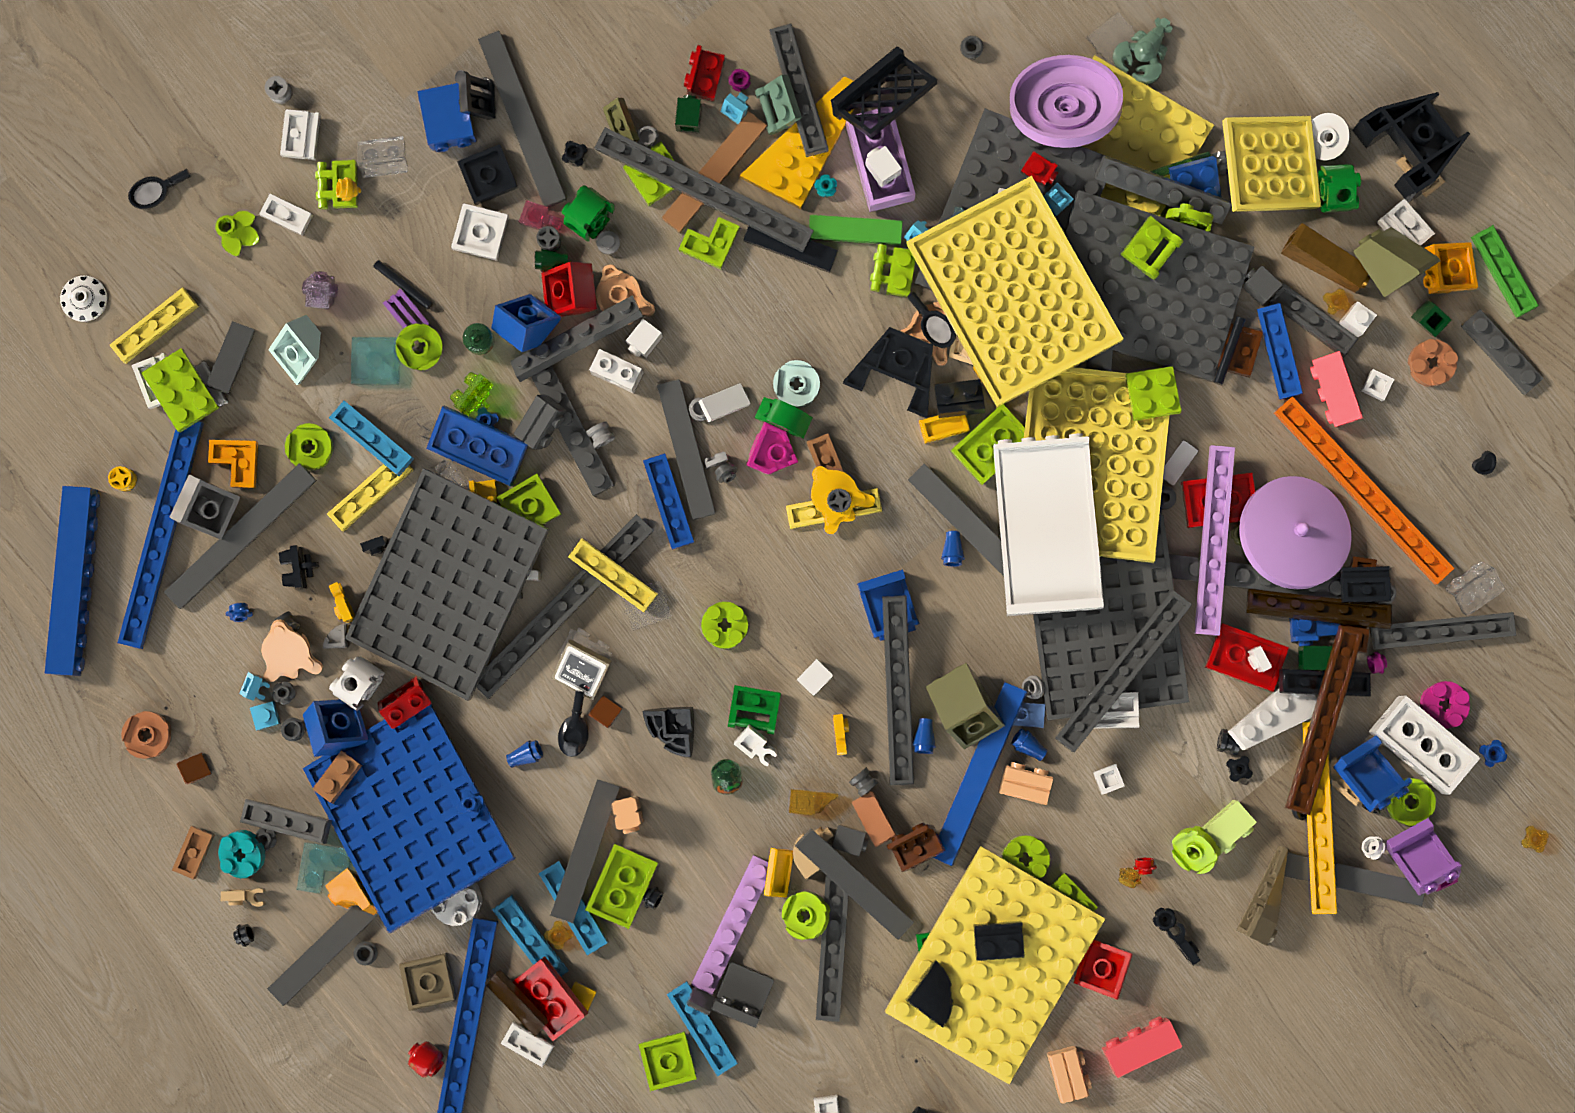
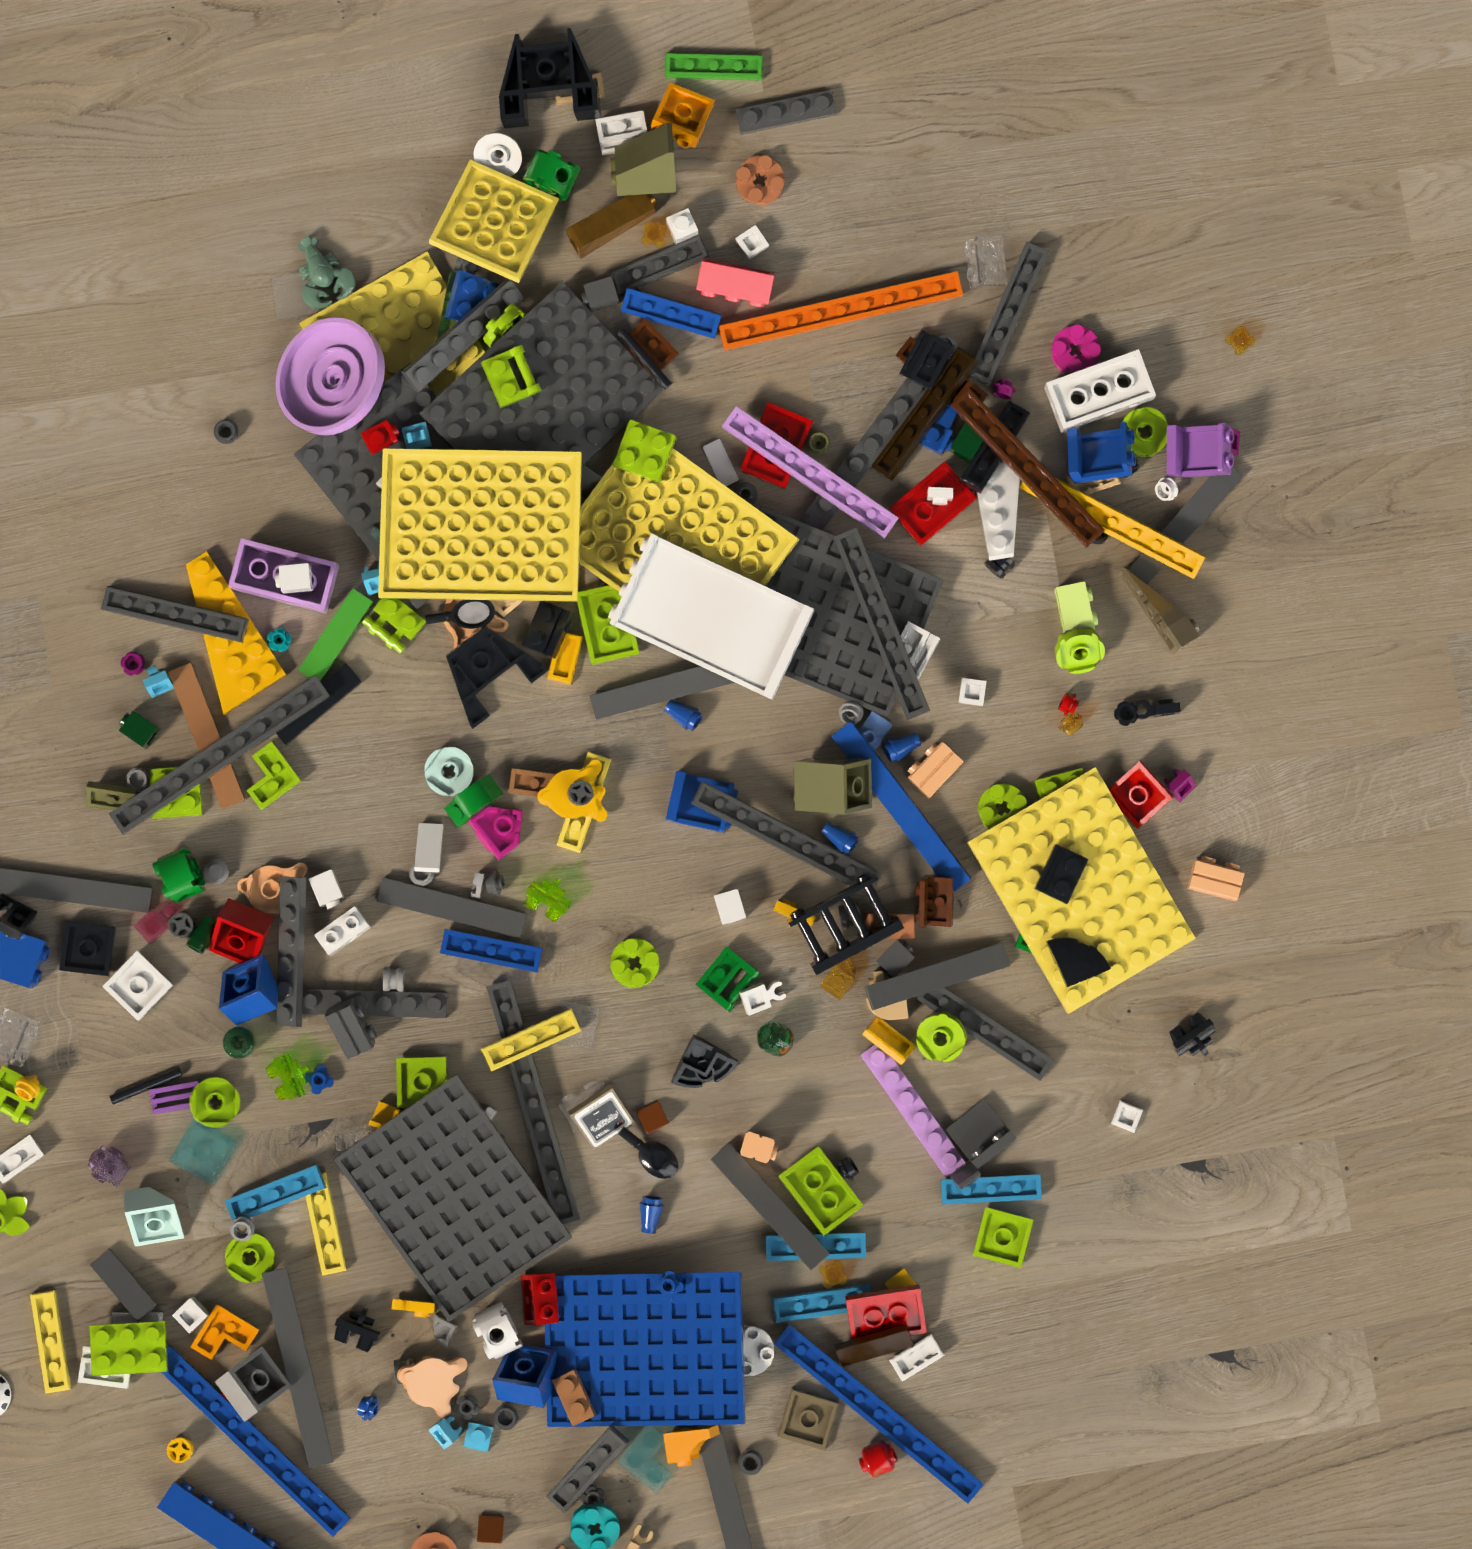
camera: 65 degrees left, 0 degrees up
black plate [360,536,389,556] -> none
blue tile [426,405,528,486] -> none
black plate [562,141,588,166] -> none
red bracket [684,45,725,101] -> none
sand green plate [755,75,802,135] -> none
black fence [831,46,937,139] -> none
coral brick [1102,1016,1182,1078] -> none
black plate [1226,756,1253,782] -> none
lavender container [1239,476,1351,589] -> none
dark green brick [1411,300,1452,337] -> none
black piece [1472,450,1497,475] -> none
blue plate [1479,740,1507,767] -> none
none -> white panel [172,1297,211,1333]
none -> light grey plate [229,1216,255,1241]
none -> clear neon green hips [524,878,572,922]
none -> black fence [787,872,904,975]
none -> magenta tile [1164,769,1197,803]

